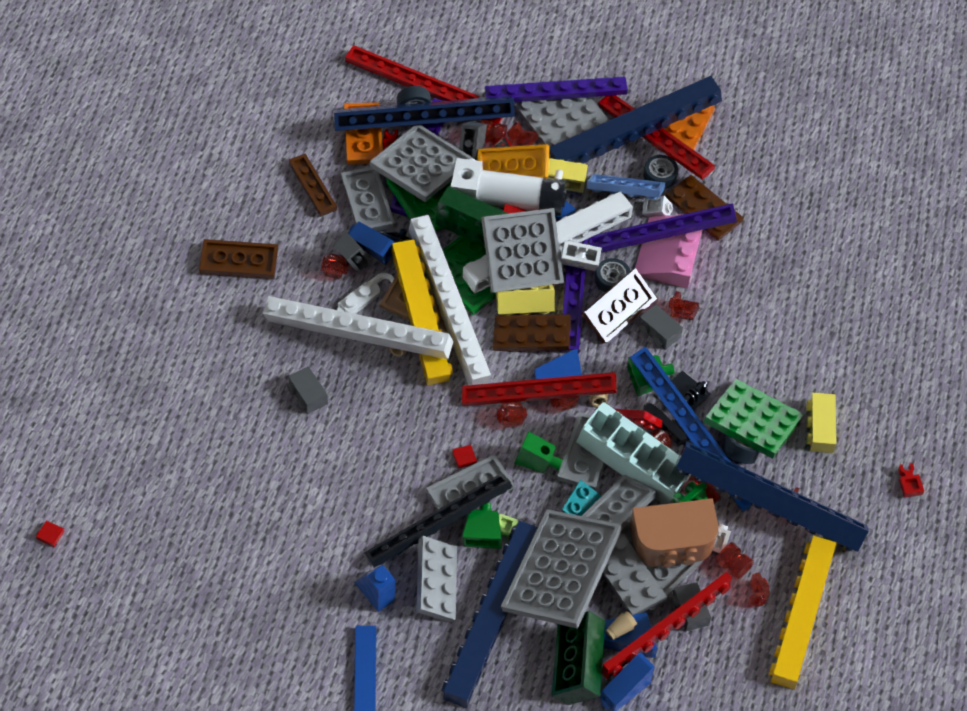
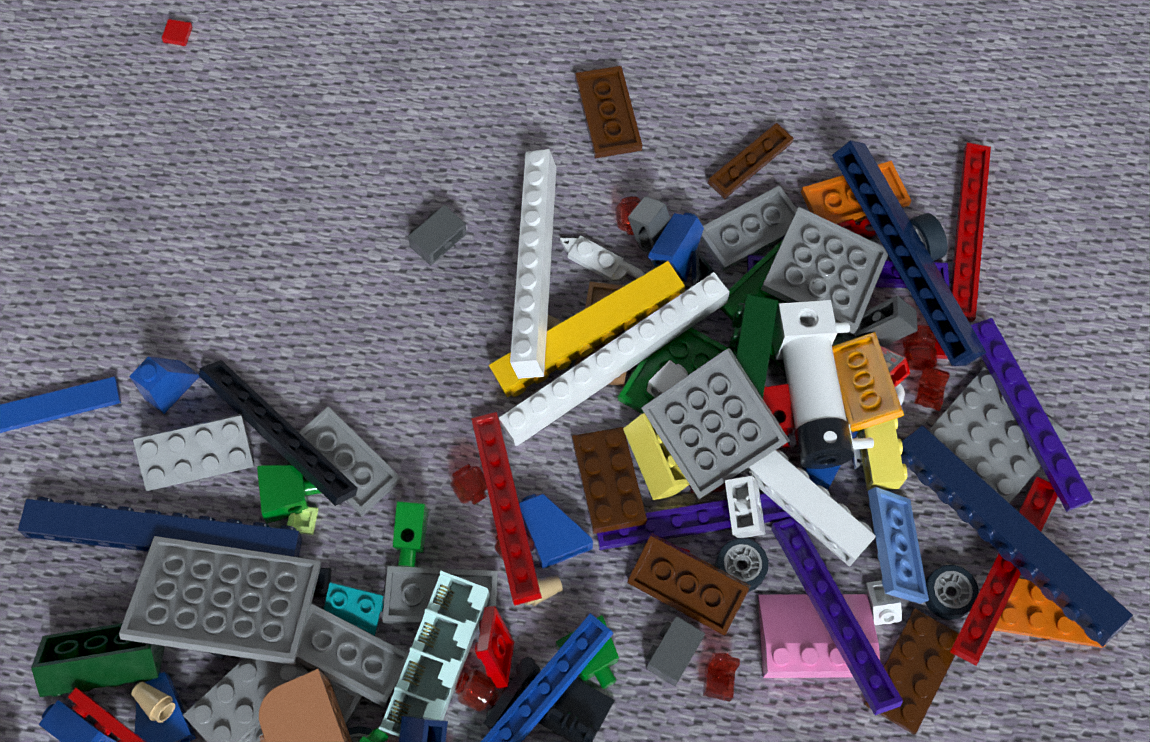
camera: 75 degrees right, 10 degrees up
red tile [452,445,477,469] -> none

